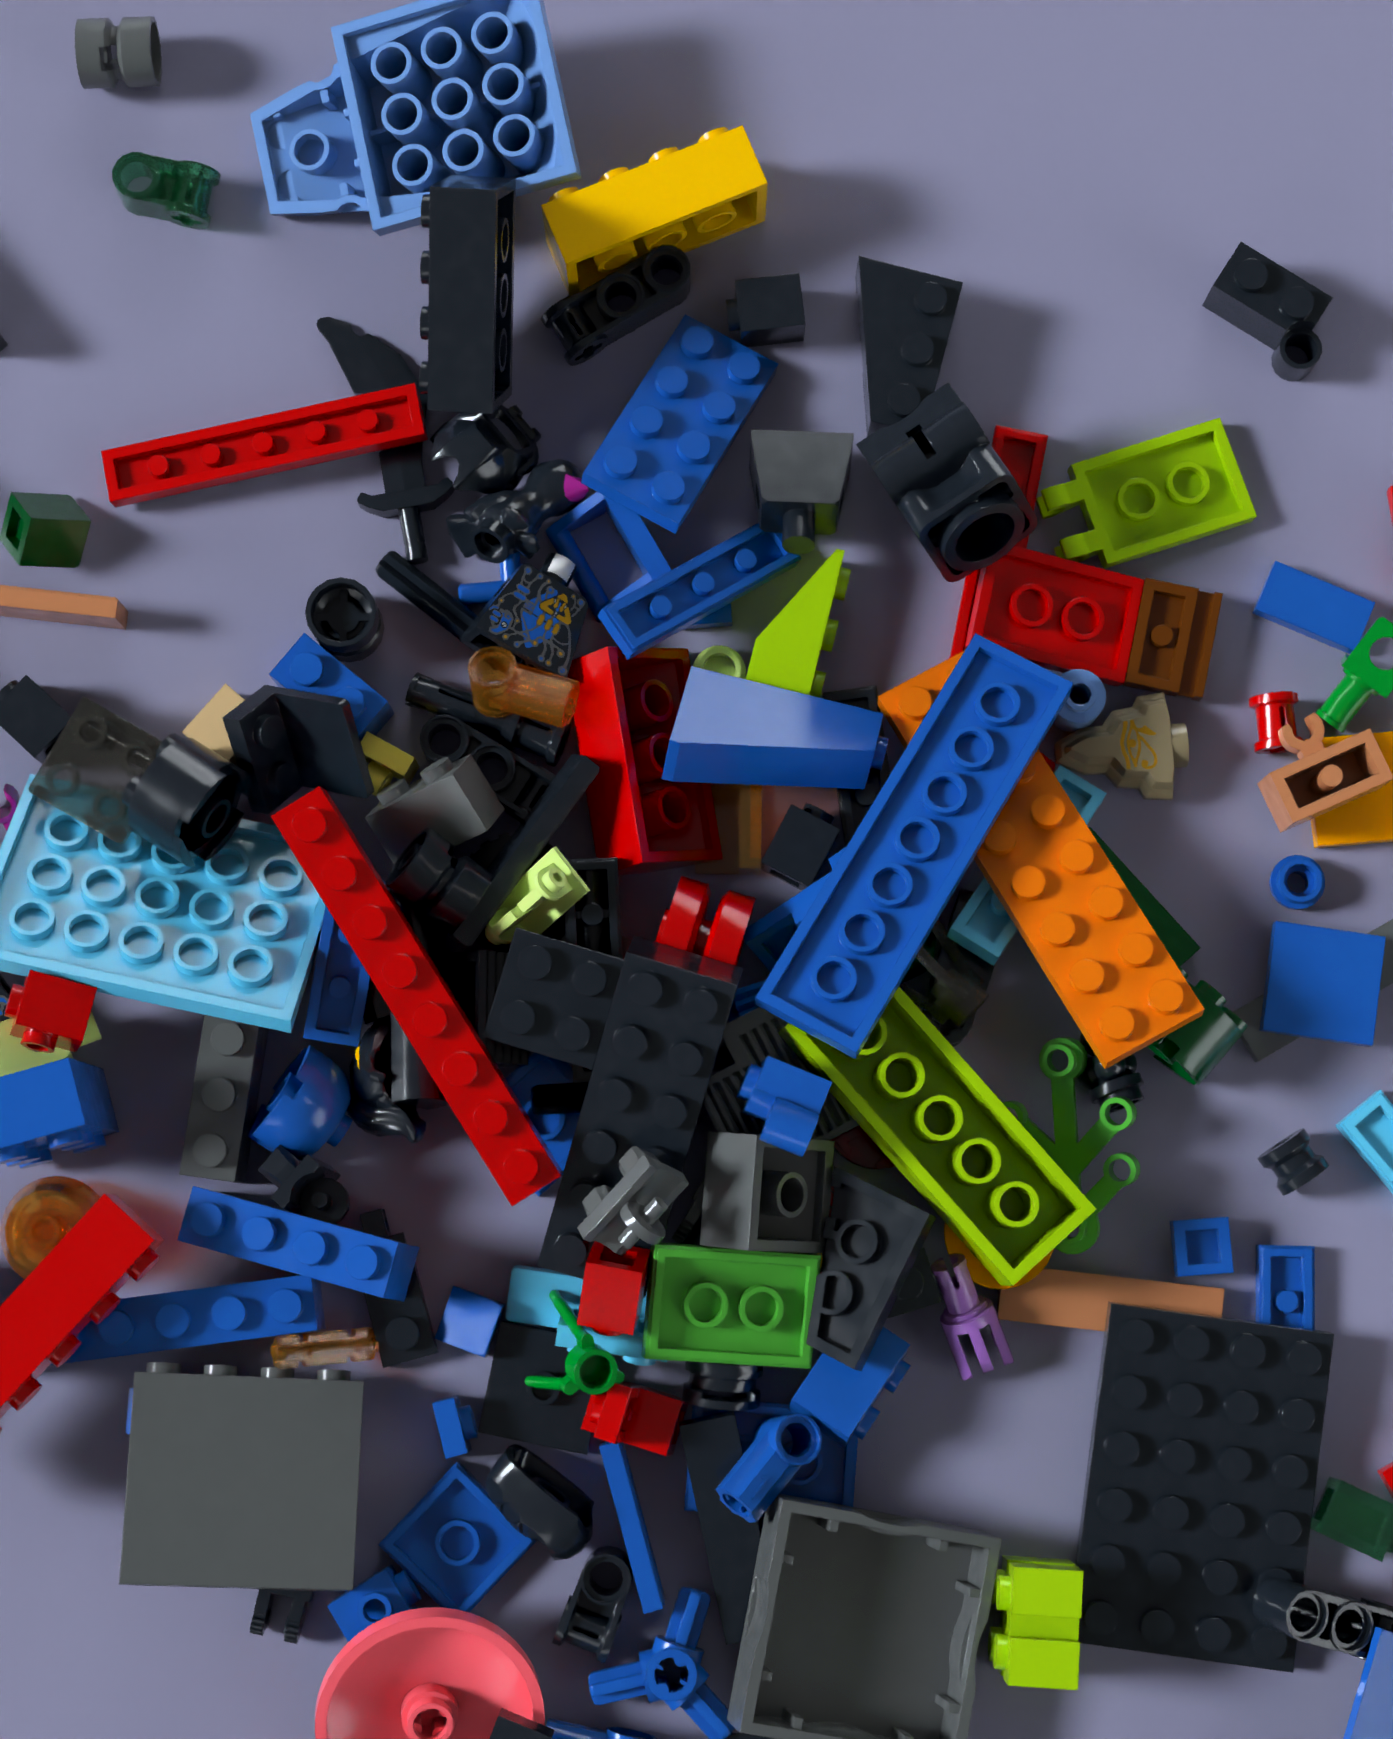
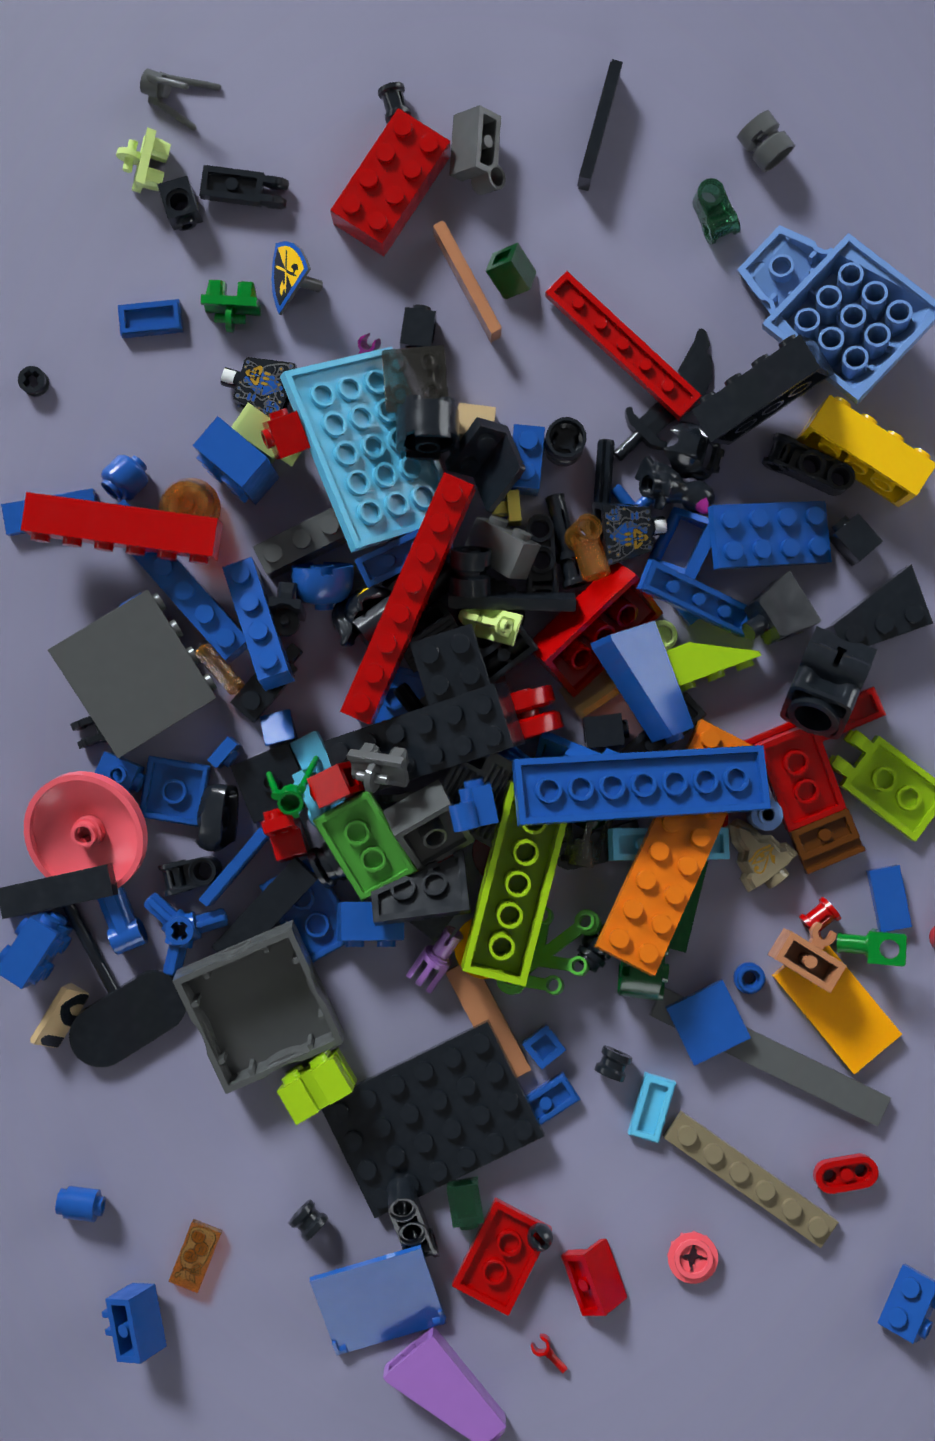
camera: 55 degrees right, 5 degrees up
blue piece [715,1413,822,1523] -> none

